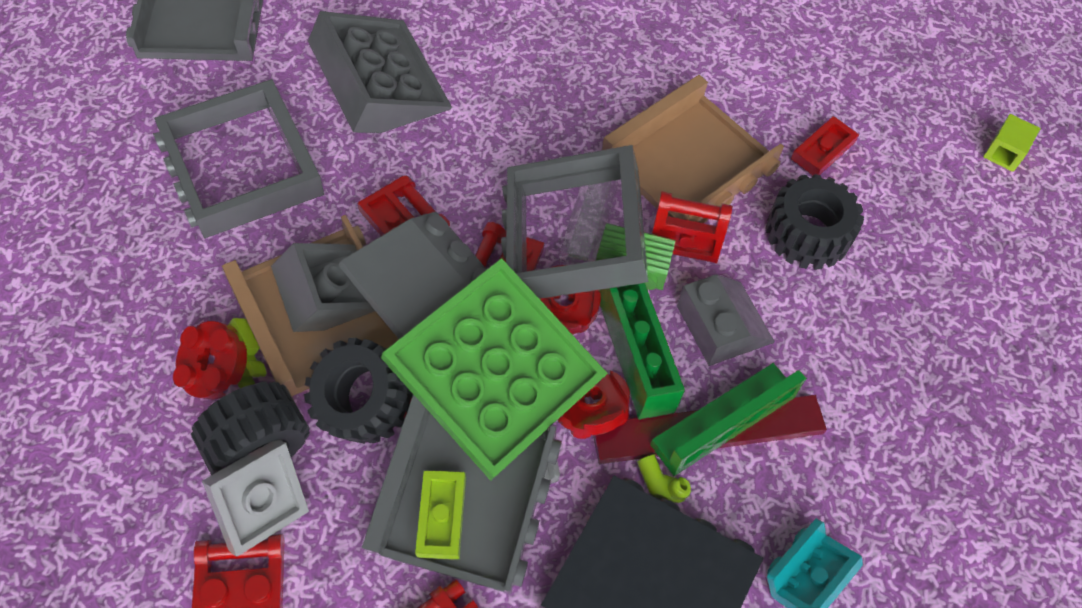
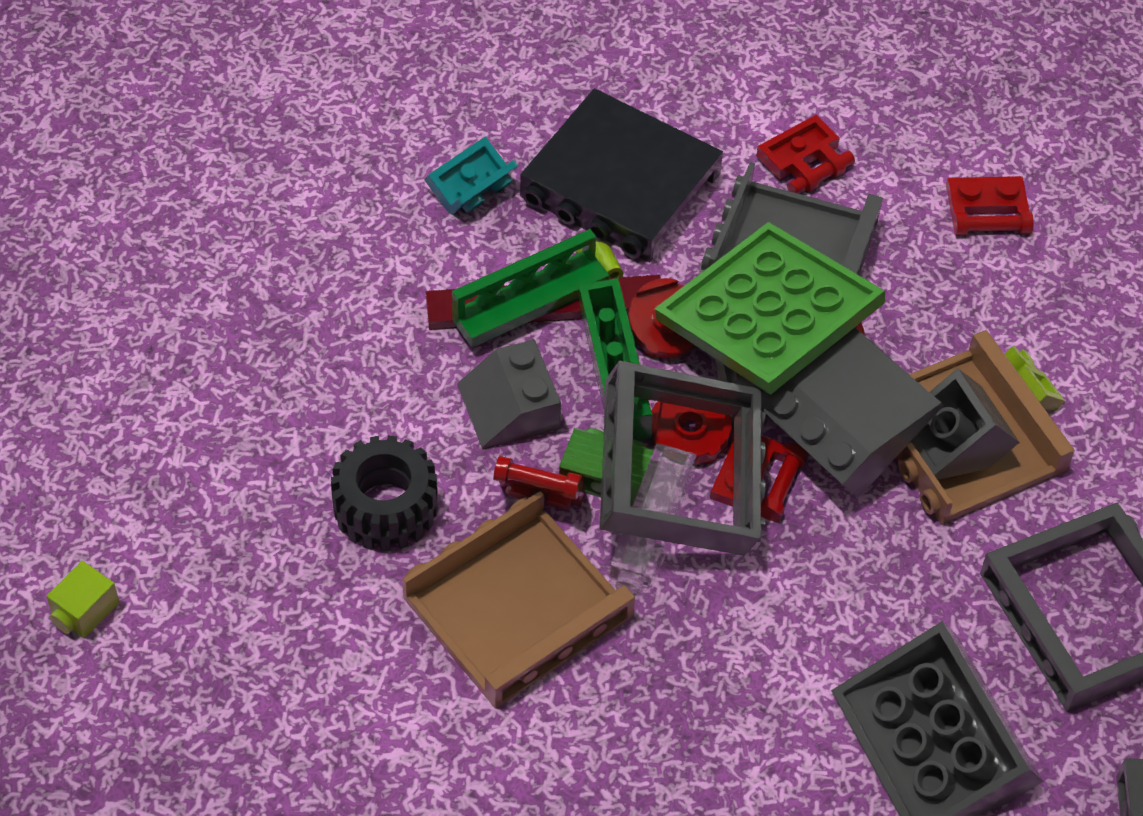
camera: 175 degrees left, 5 degrees down
red plate [173,321,247,400] -> none
black tyre [191,382,310,475] -> none
light grey plate [202,440,309,557] -> none
black tyre [304,338,413,444] -> none
red plate [357,175,450,236] -> none
lime plate [415,471,466,559] -> none
red plate [791,116,860,175] -> none

